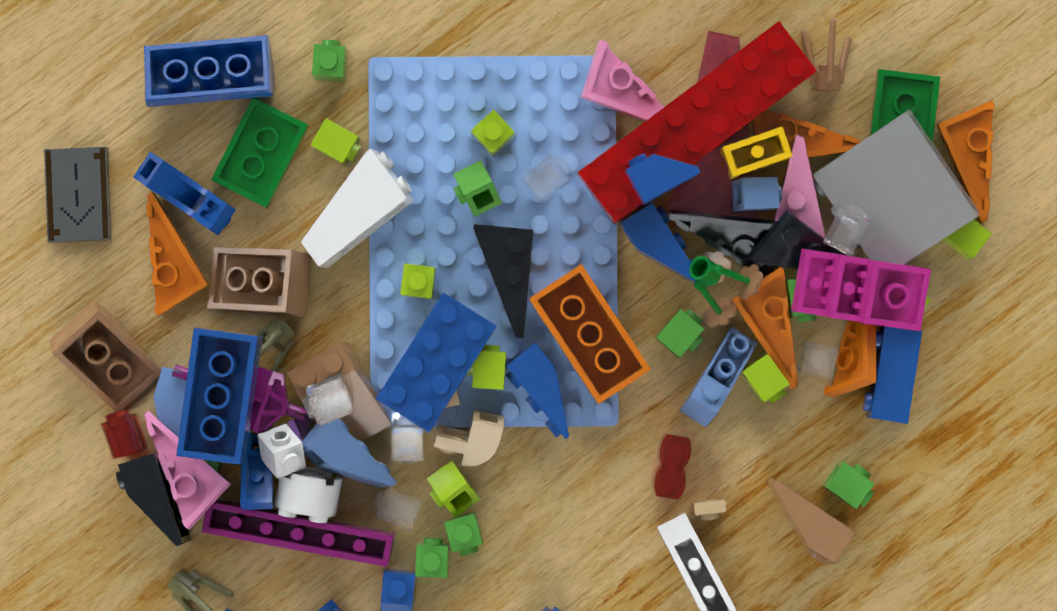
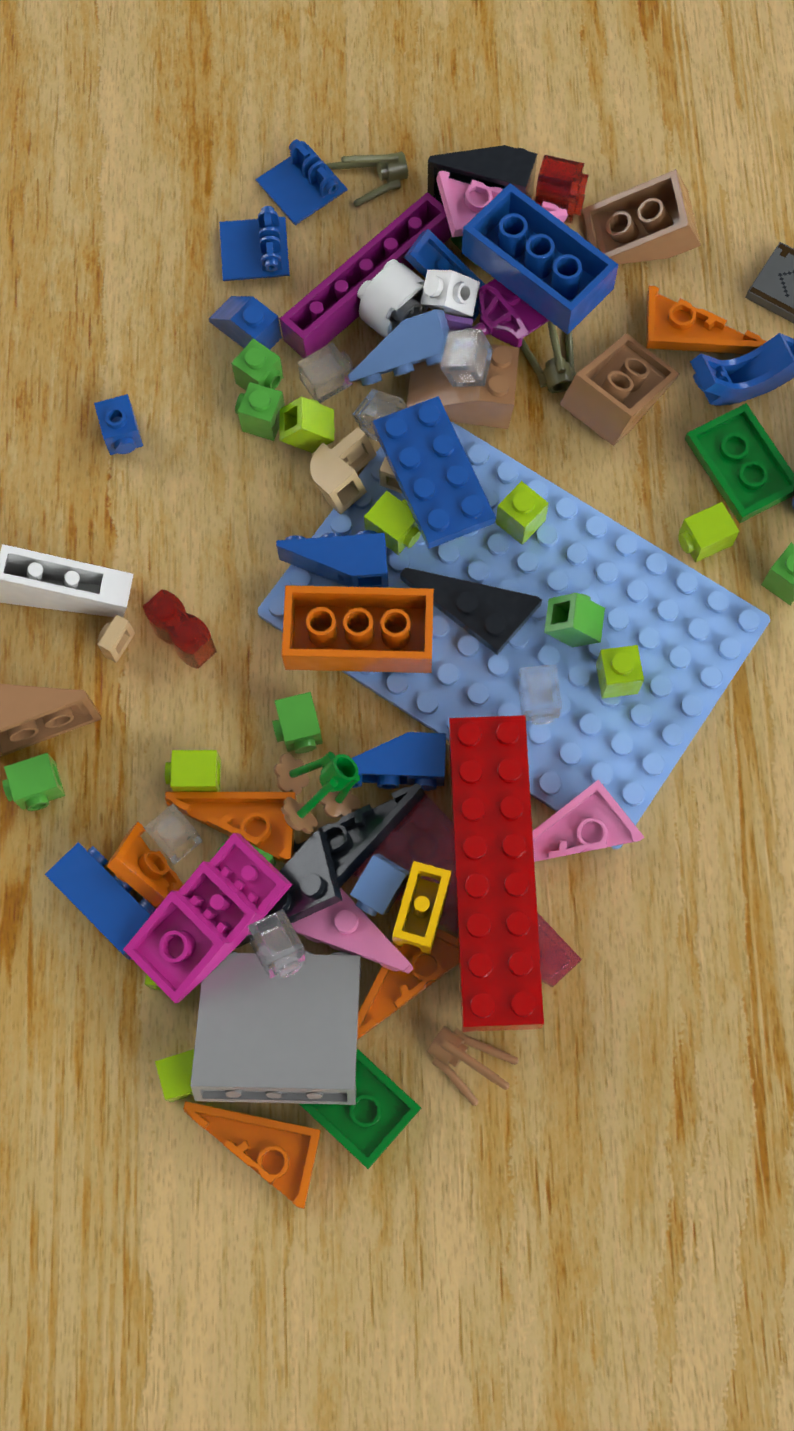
camera: 125 degrees right, 15 degrees down
white slope [301,149,414,268] -> none
blue slope [625,153,700,205] -> none
medium blue slope [679,327,758,427] -> none

